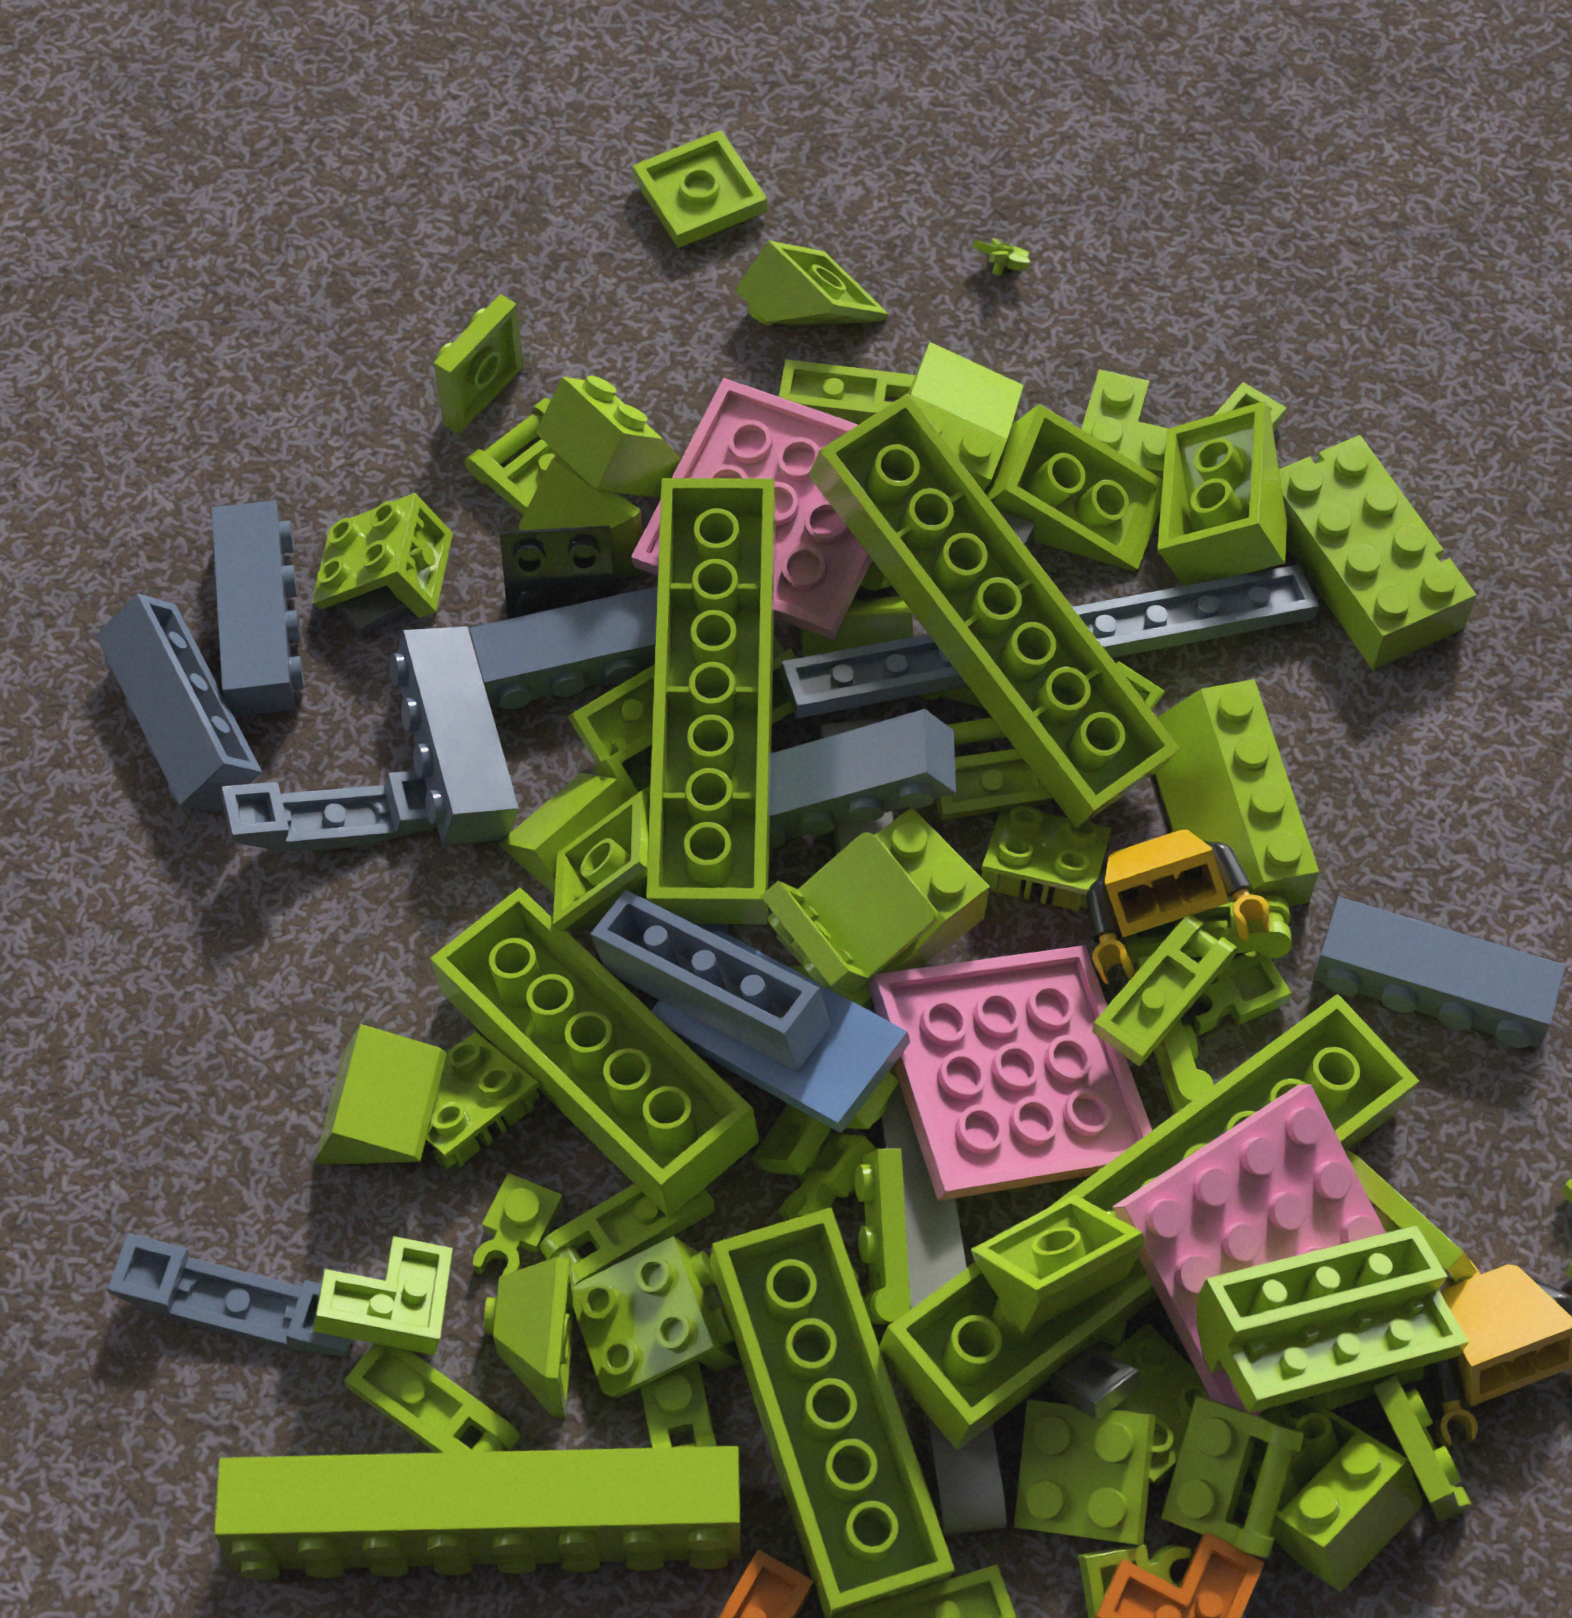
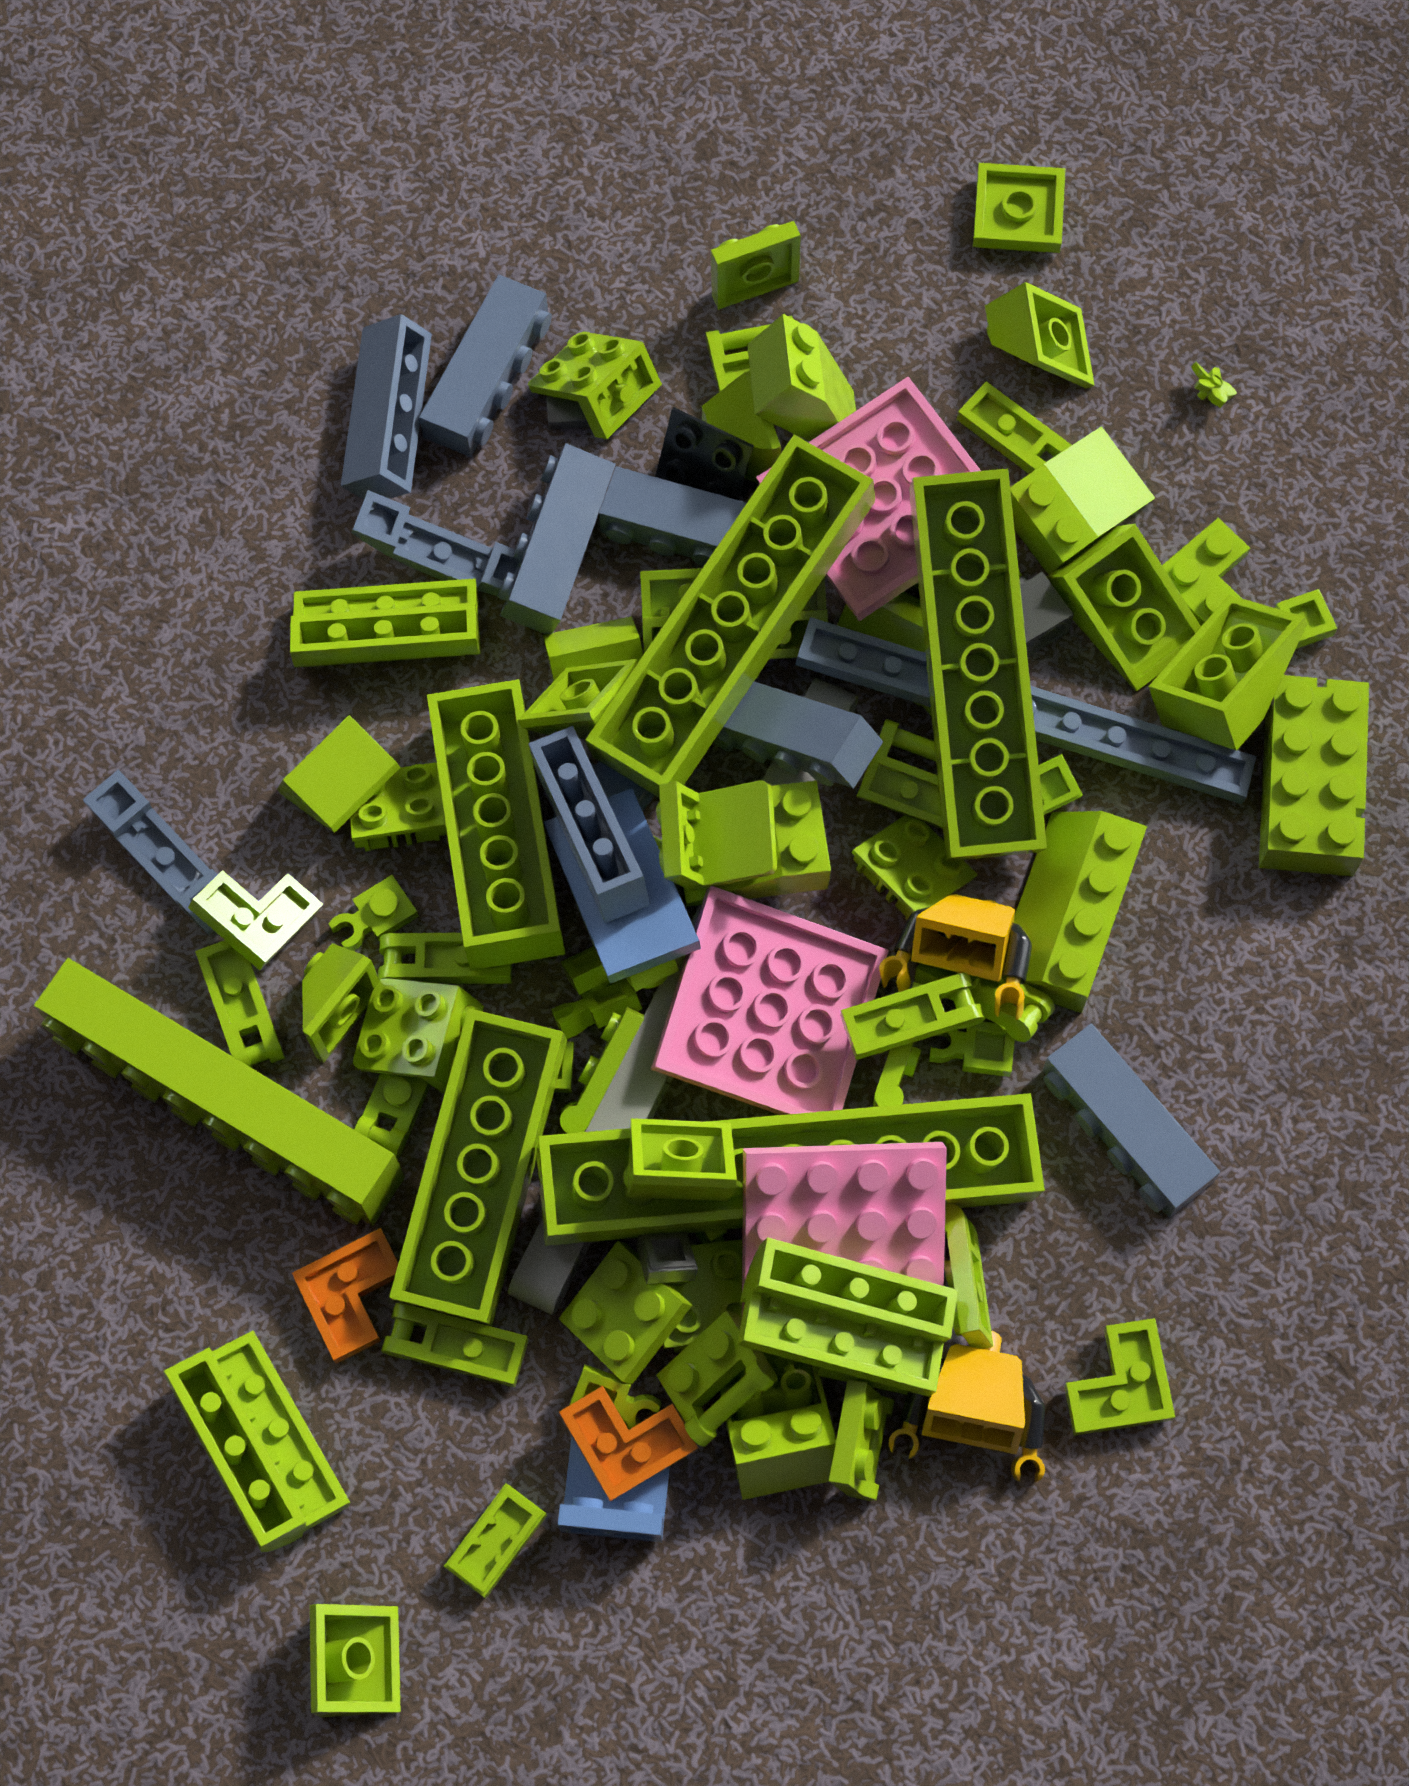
camera: 35 degrees right, 10 degrees up
none -> lime brick [290,578,481,668]

